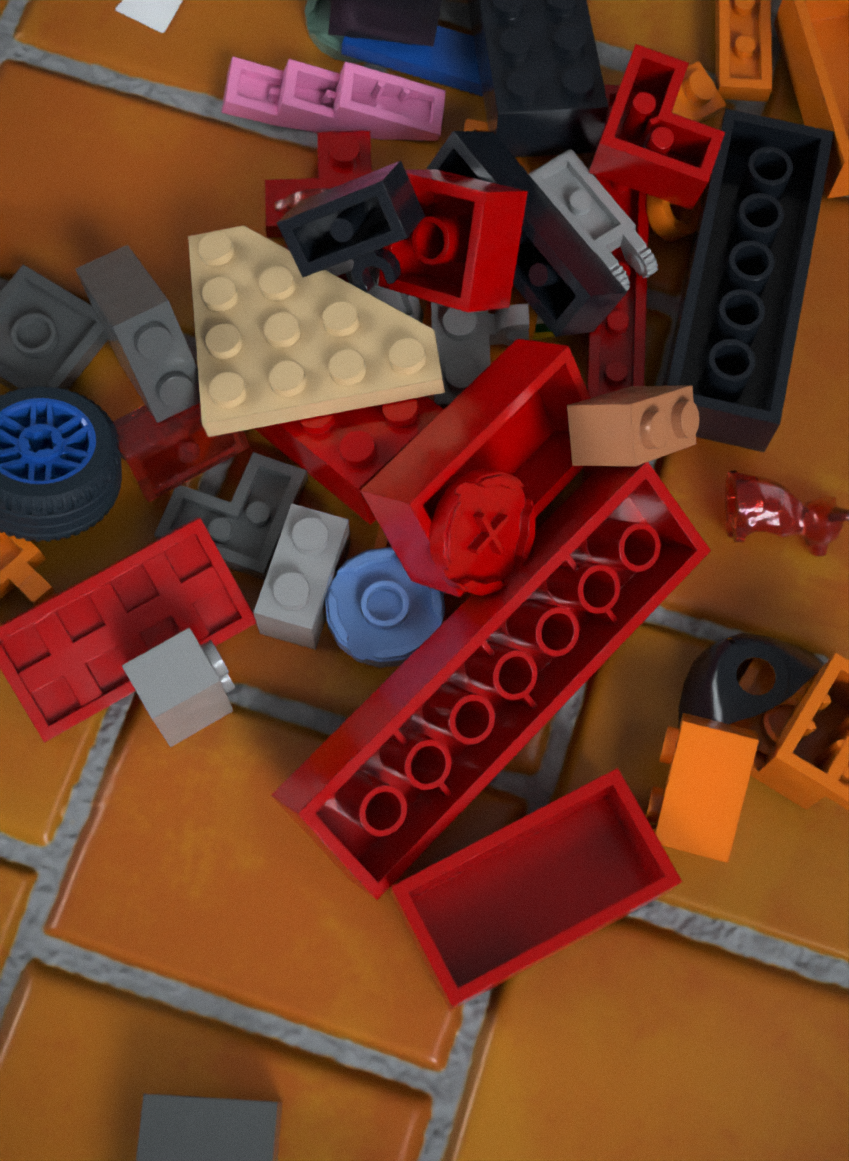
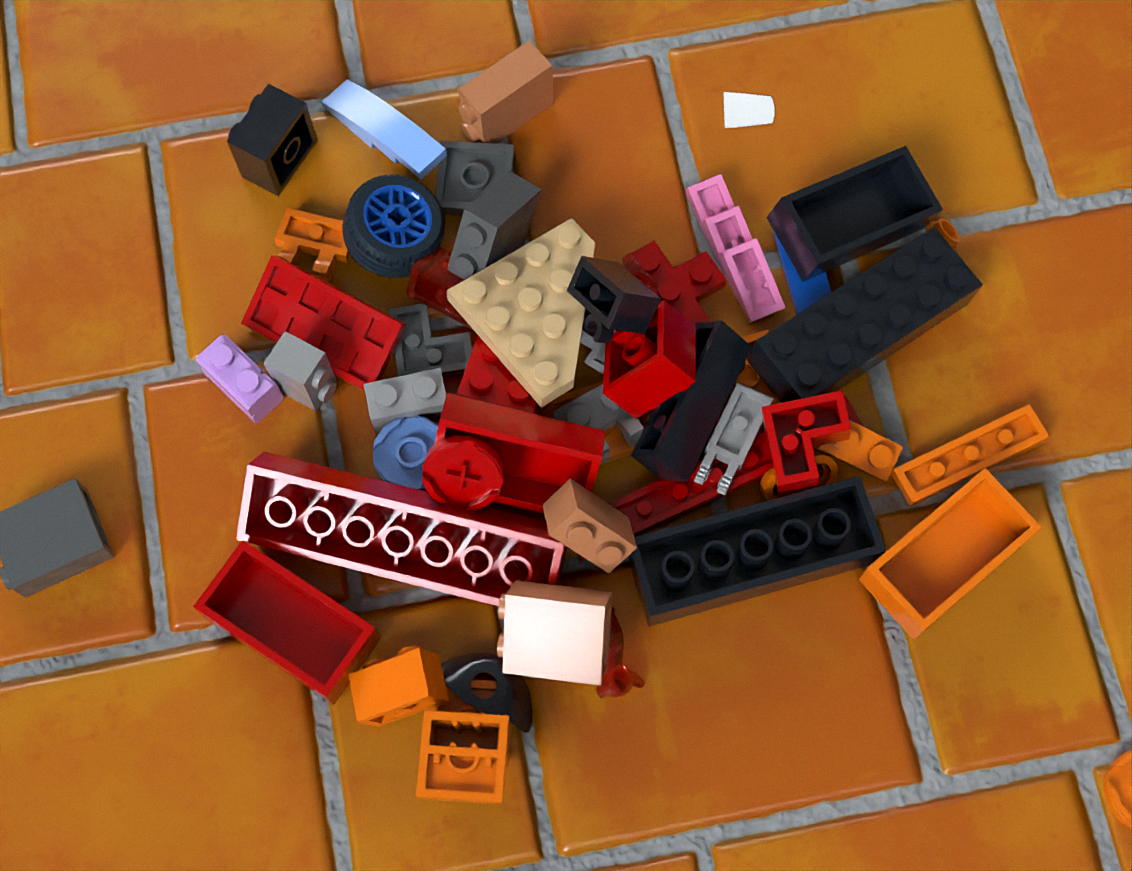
camera: 65 degrees right, 0 degrees up
none -> lavender brick [196,334,284,424]
none -> brick [497,581,612,685]

